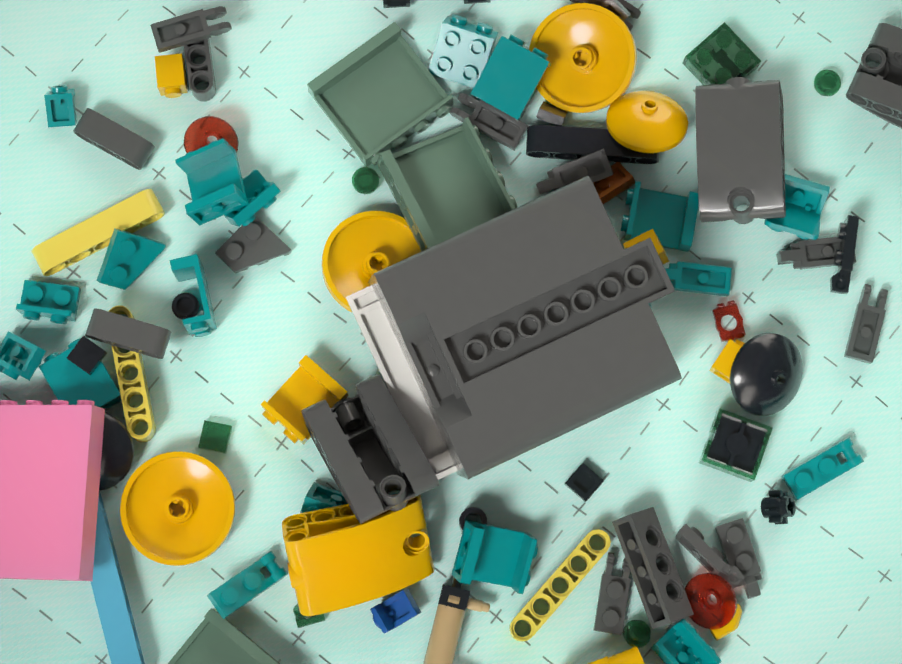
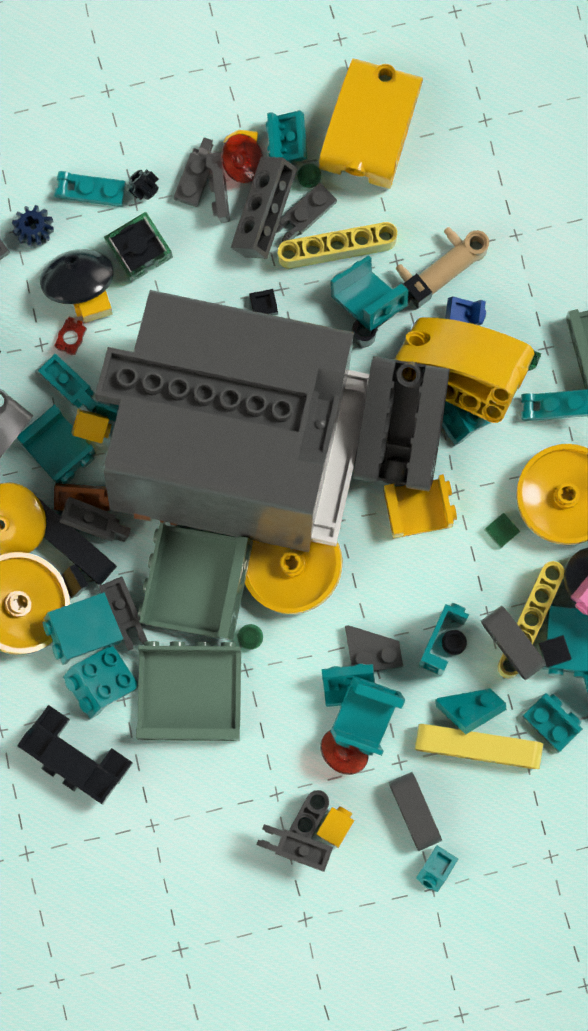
camera: 135 degrees left, 0 degrees up
none -> dark blue gear [12,204,54,248]

